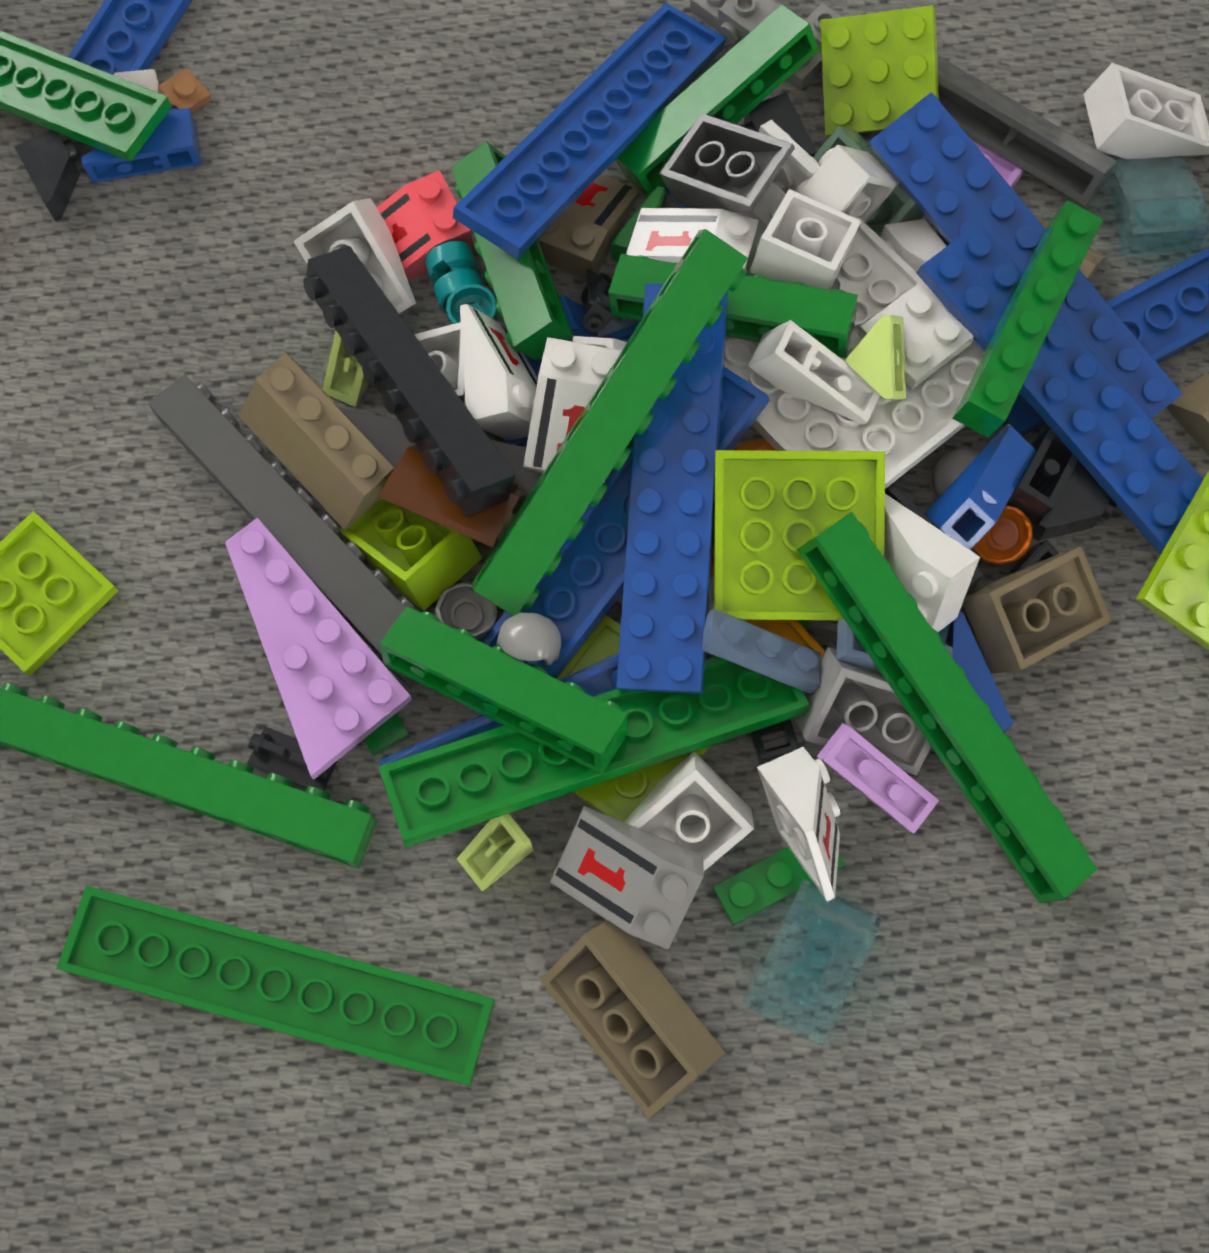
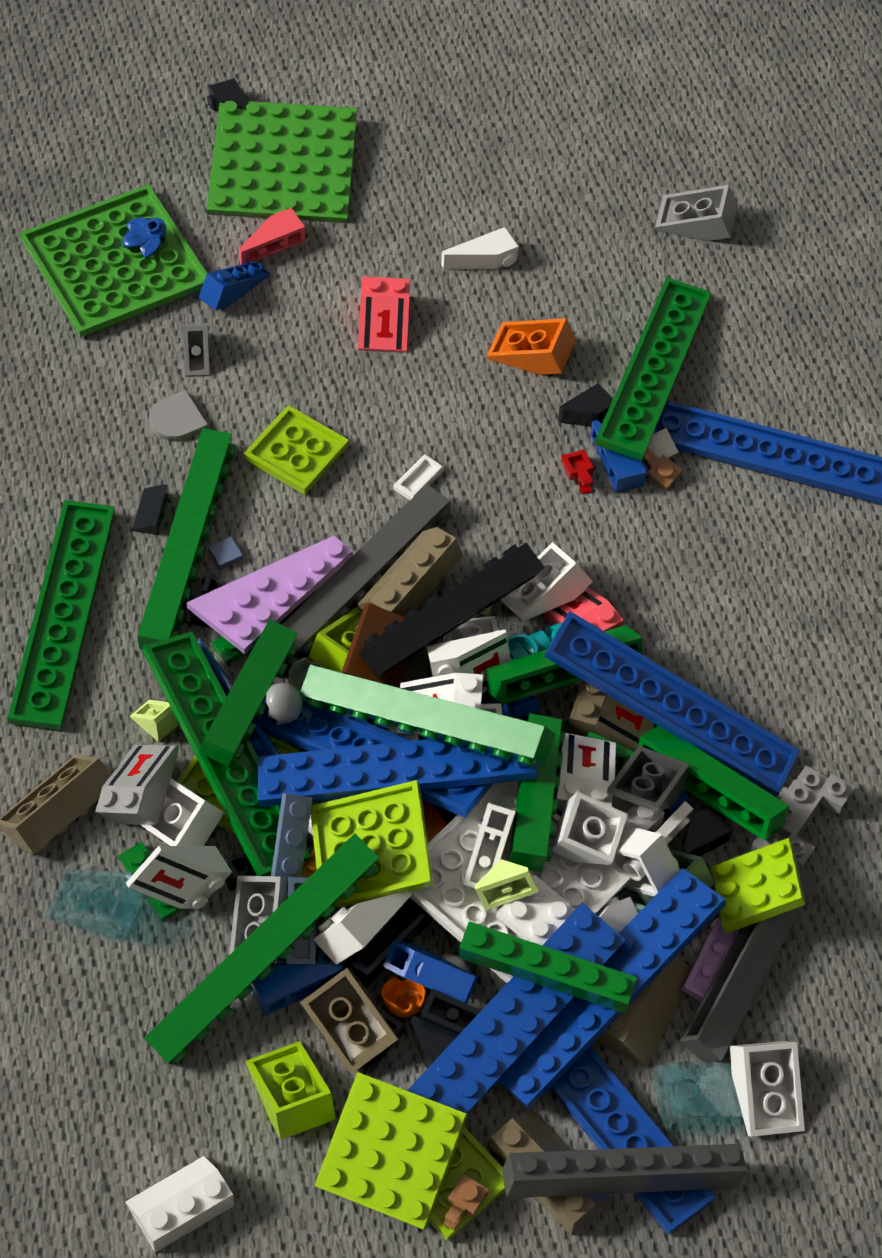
camera: 75 degrees right, 15 degrees down
lavender plate [817,723,939,834] -> none
none -> black slope [132,484,169,535]
none -> sand blue tile [208,537,243,570]
none -> lime slope [246,1041,336,1140]
none -> white tile [393,454,444,500]
none -> red plate [561,449,594,494]

